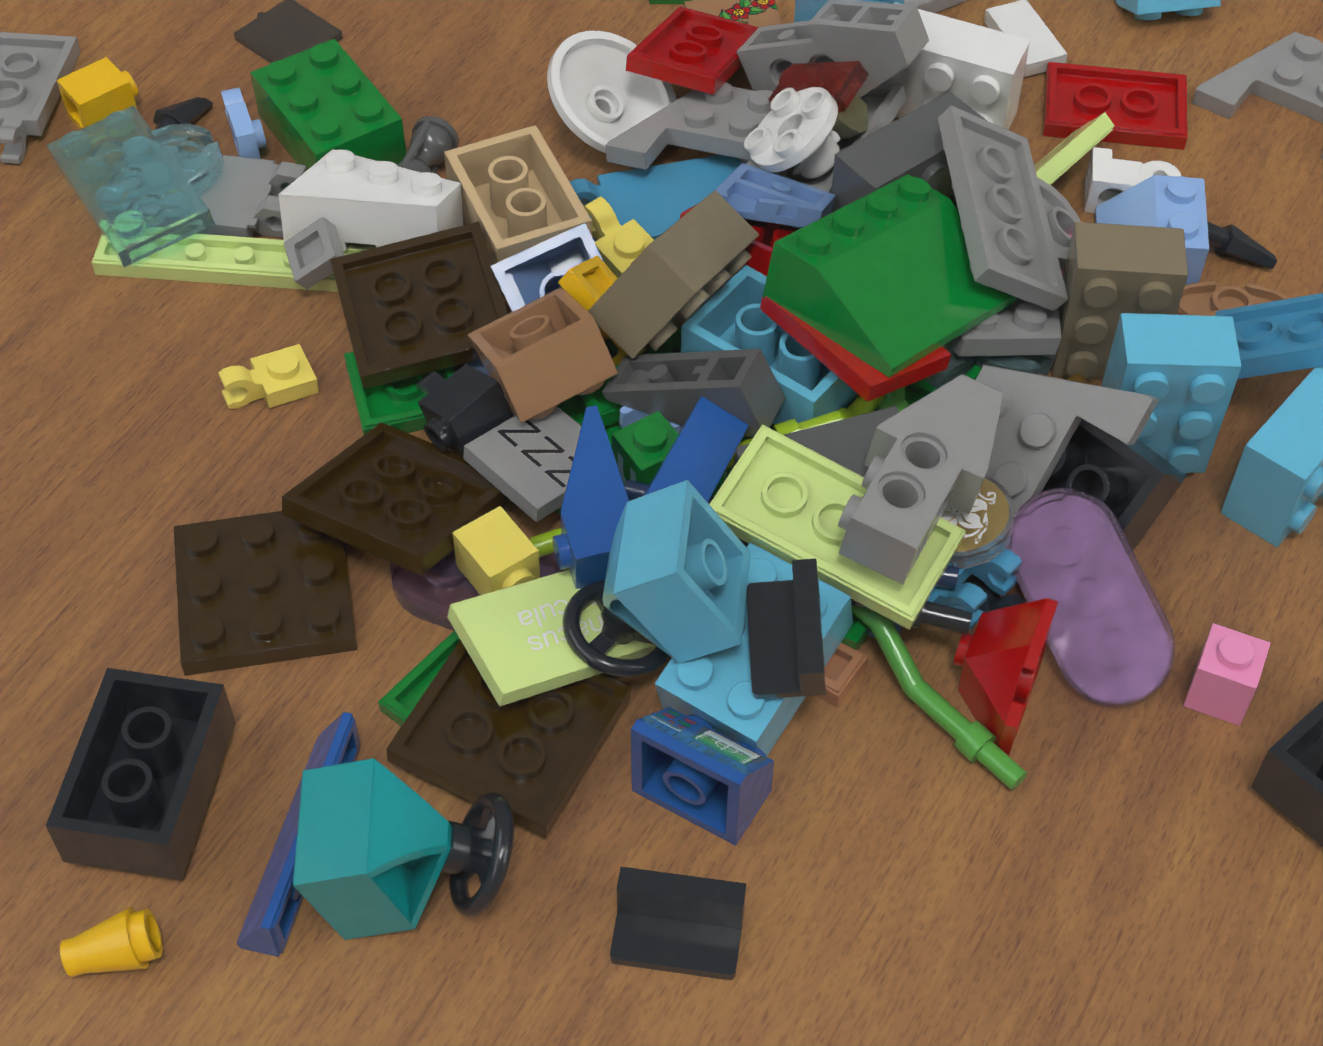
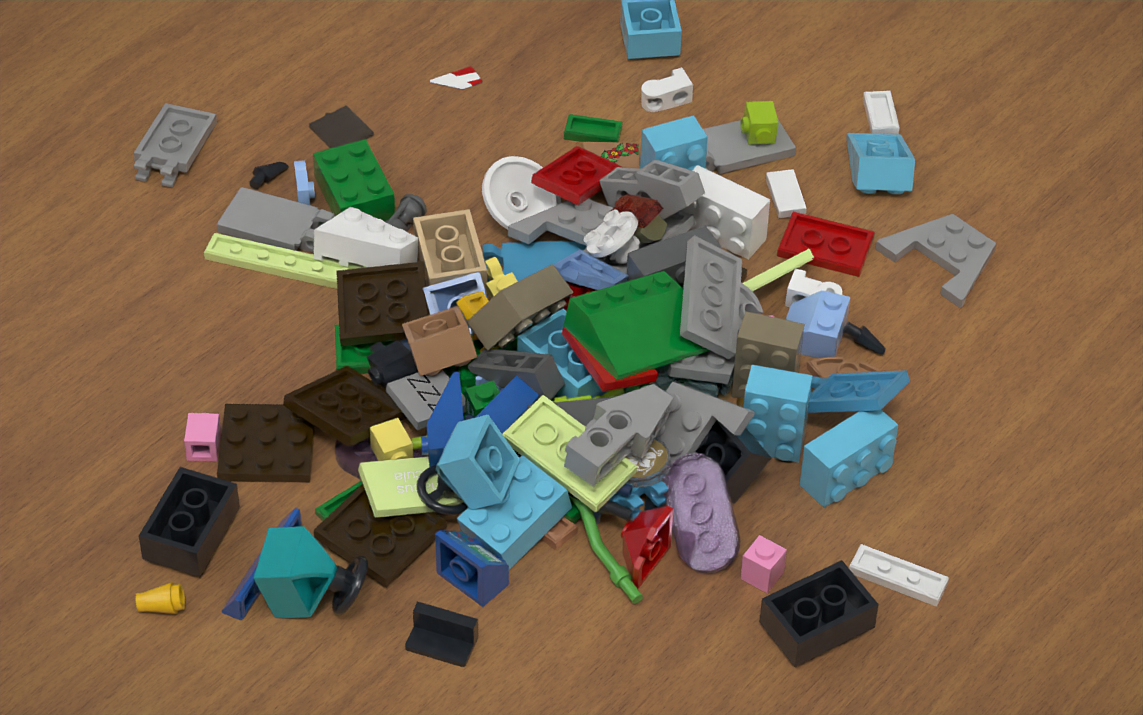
camera: 10 degrees right, 5 degrees down
clear light blue plate [47,105,224,267] -> none
yellow brick [57,57,139,141] -> none
light yellow plate [218,344,319,409] -> none
light grey tile [284,217,344,290] -> none
black panel [747,558,826,699] -> none
none -> bright pink brick [184,413,221,462]

